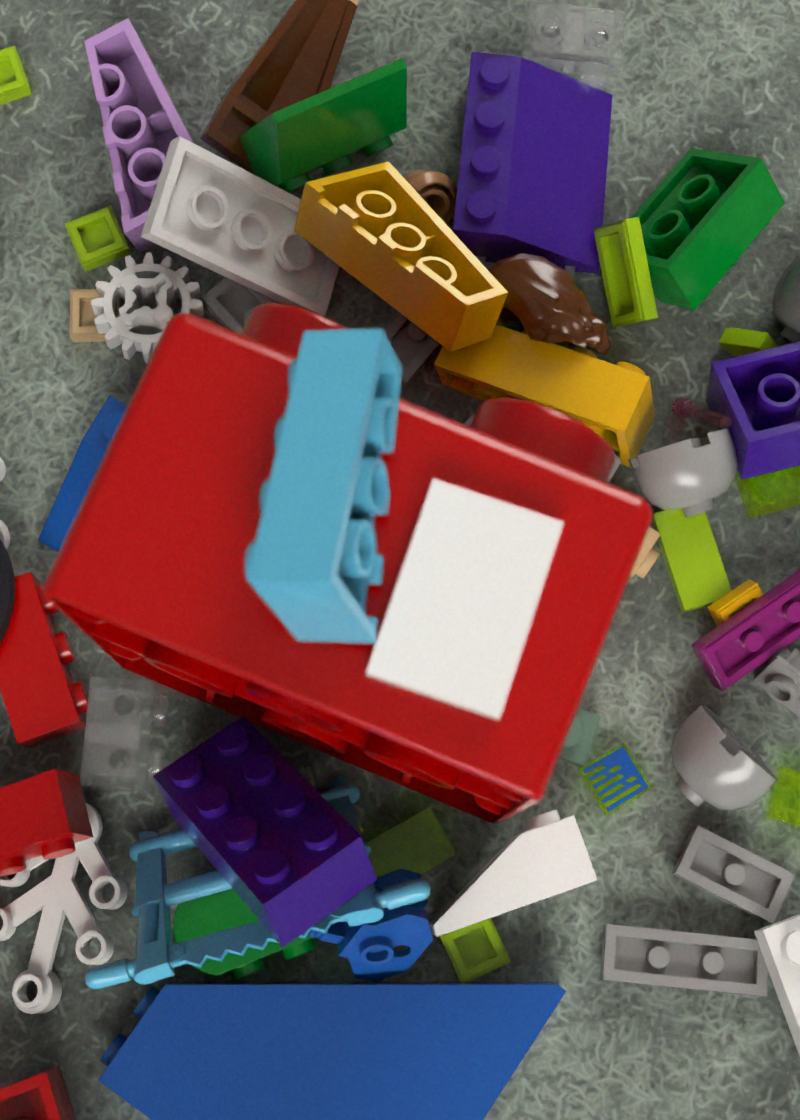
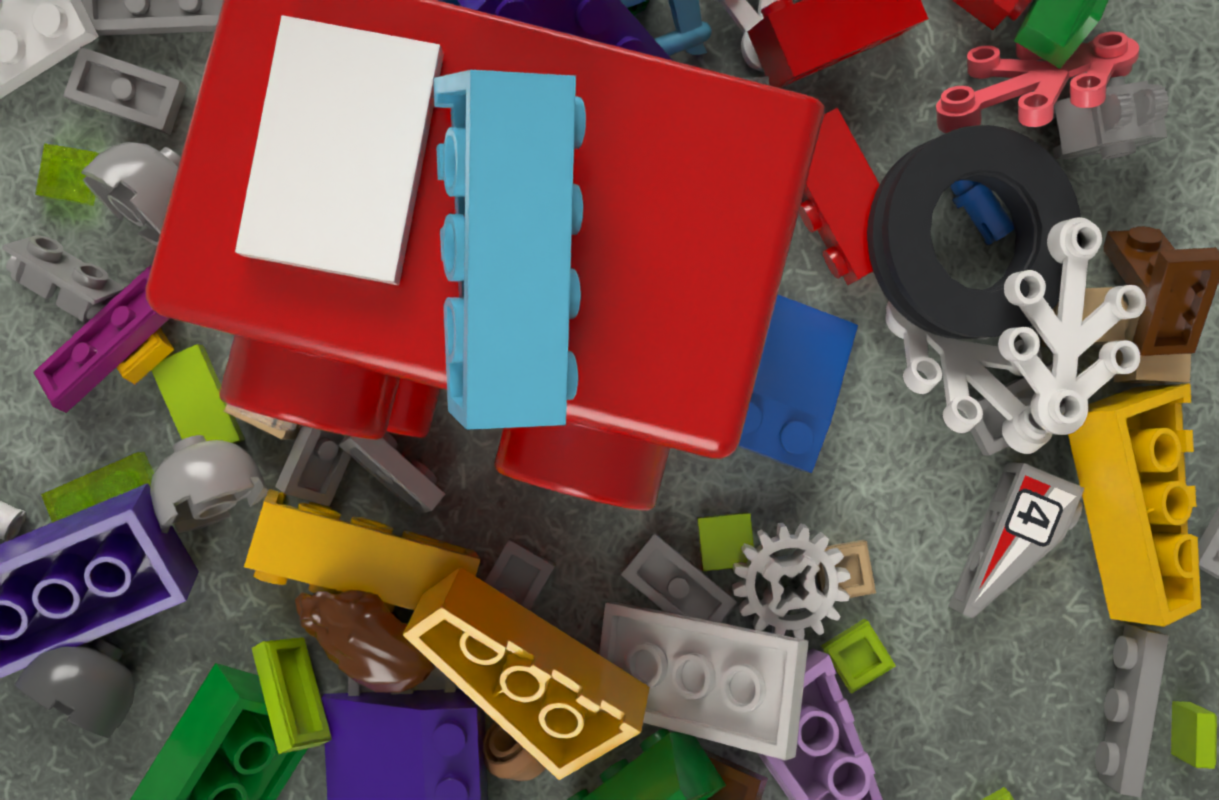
camera: 175 degrees right, 10 degrees up
clear pink piece [672,397,732,429] -> none
lime tile [718,327,778,357] -> none

